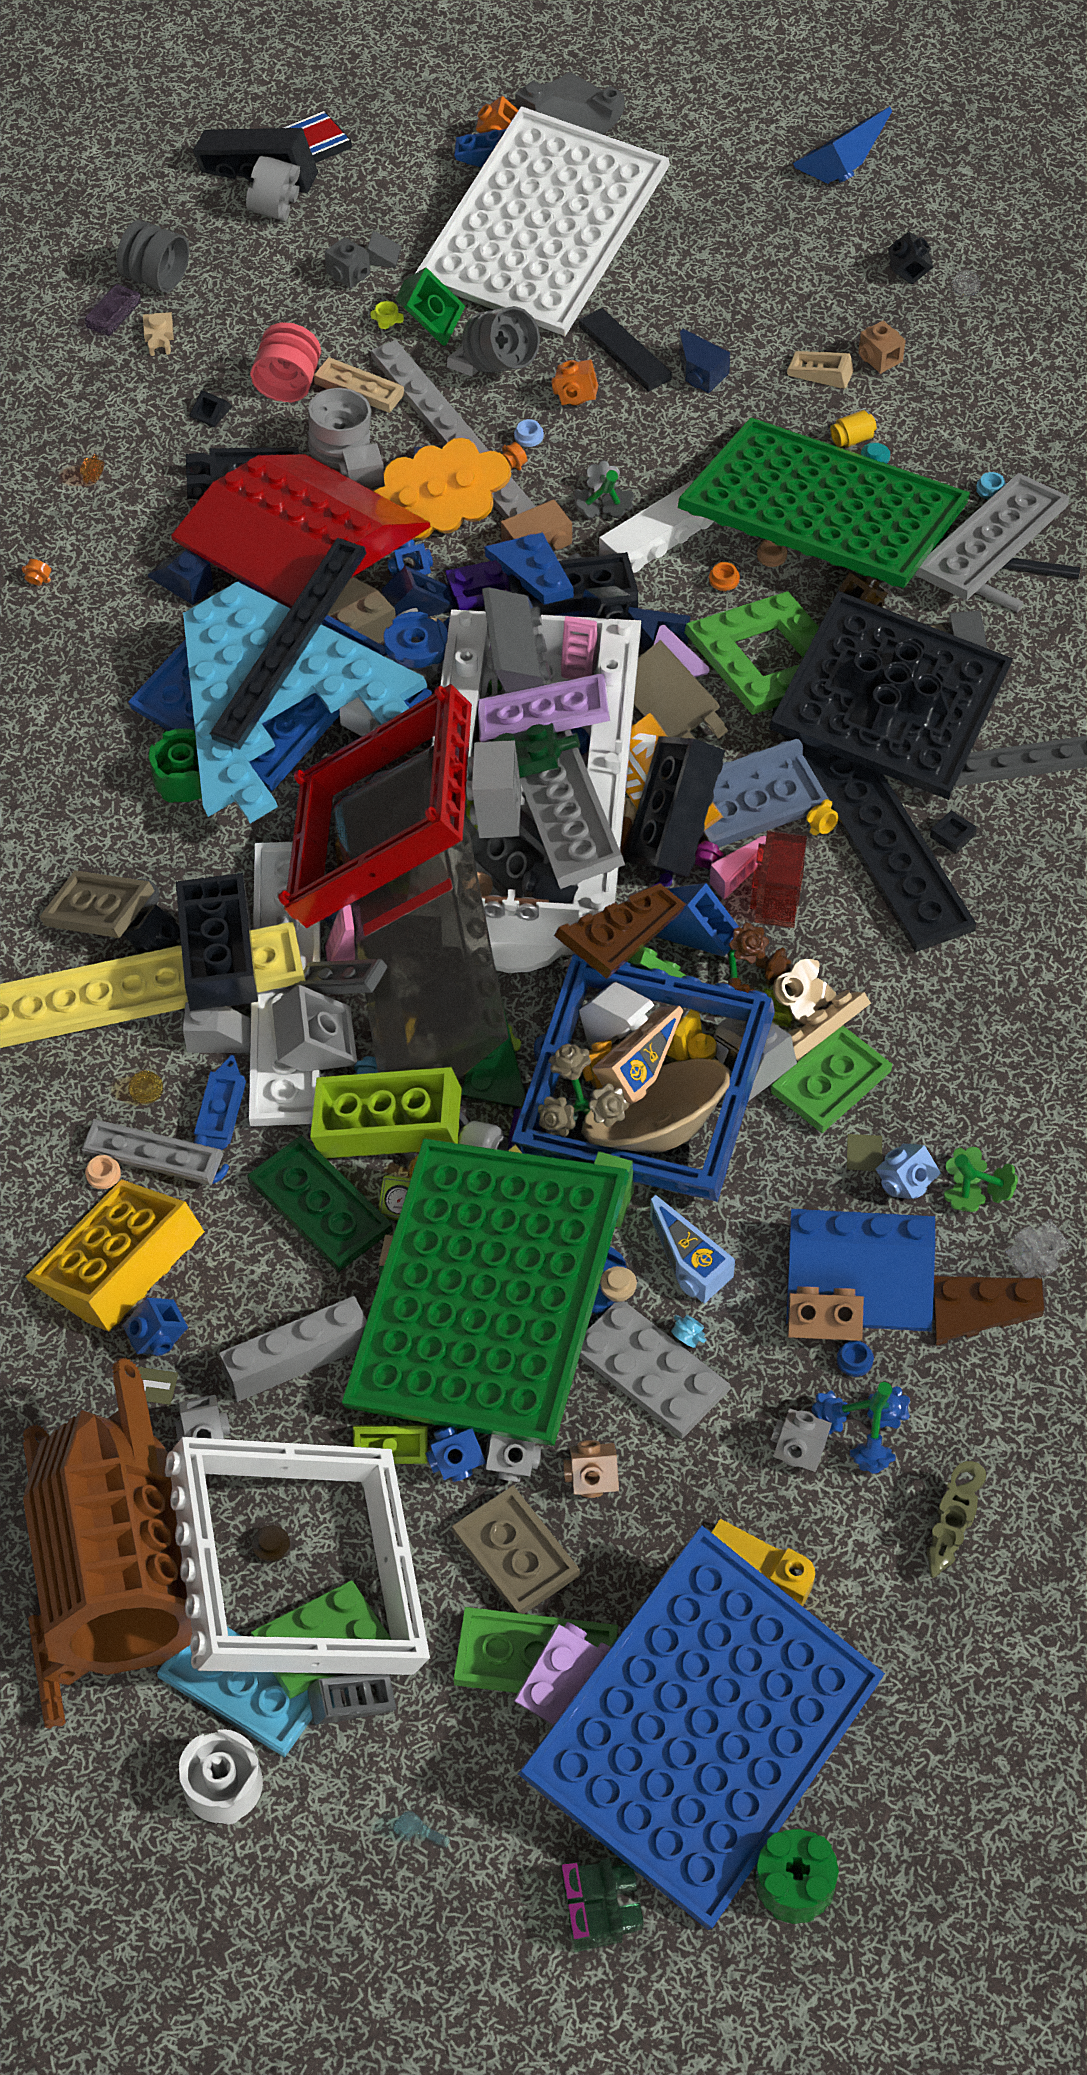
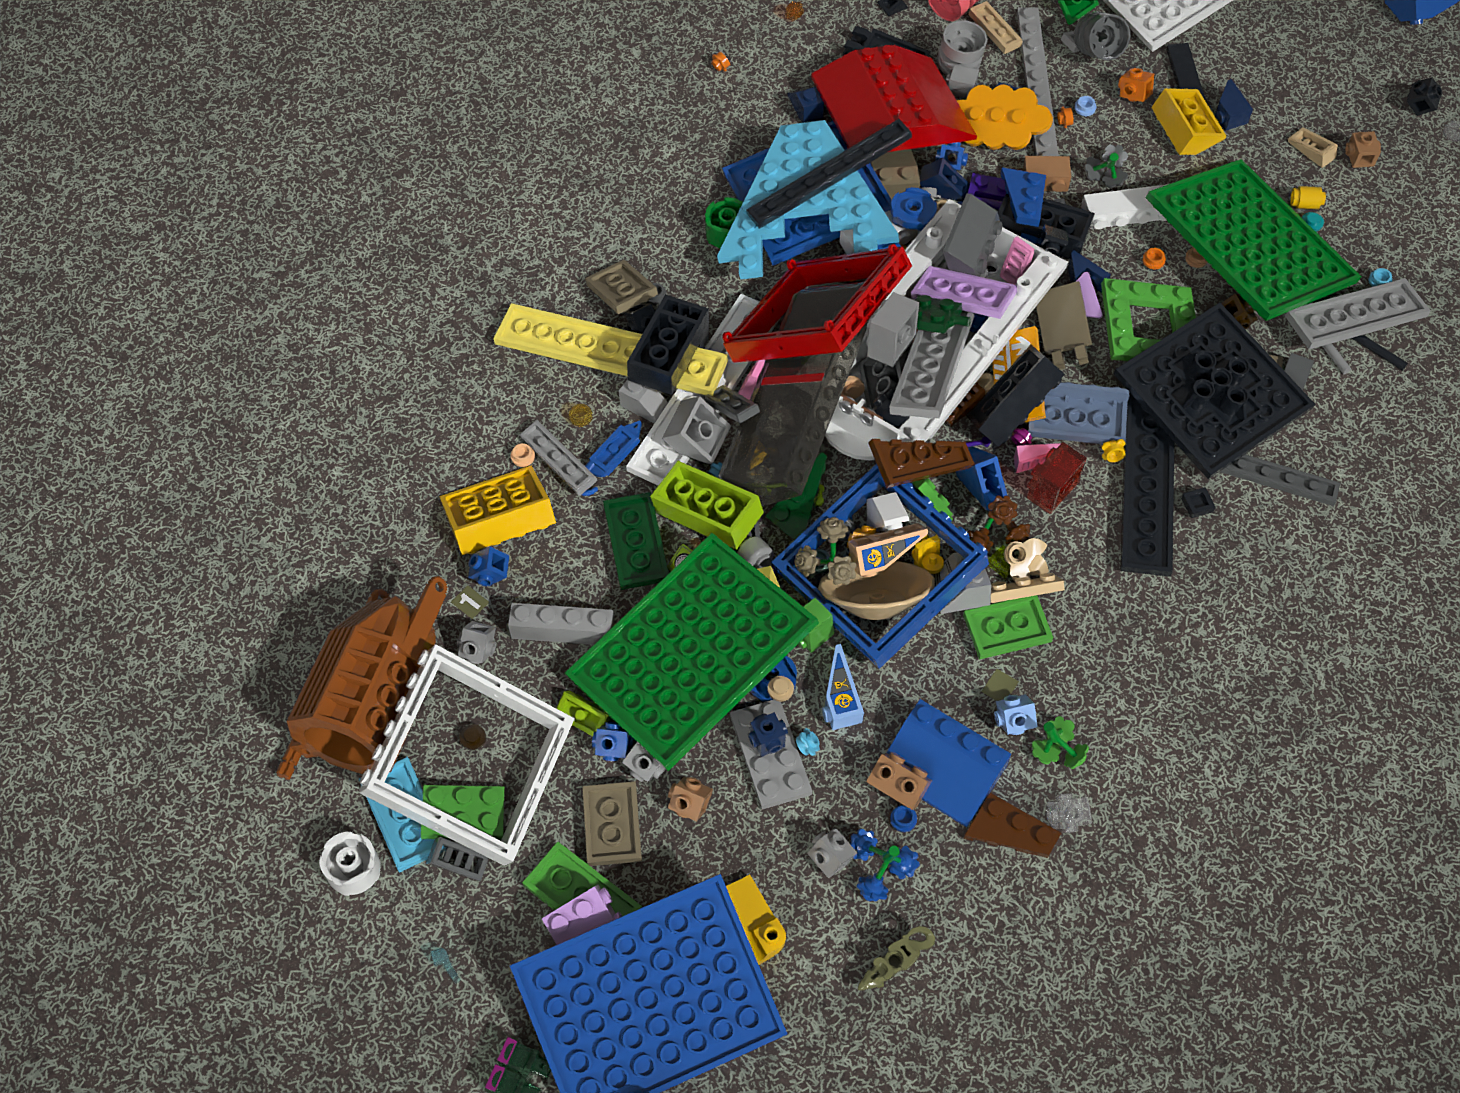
camera: 30 degrees right, 5 degrees up
none -> dark blue brick [748,712,788,757]
none -> yellow slope [1151,88,1227,155]

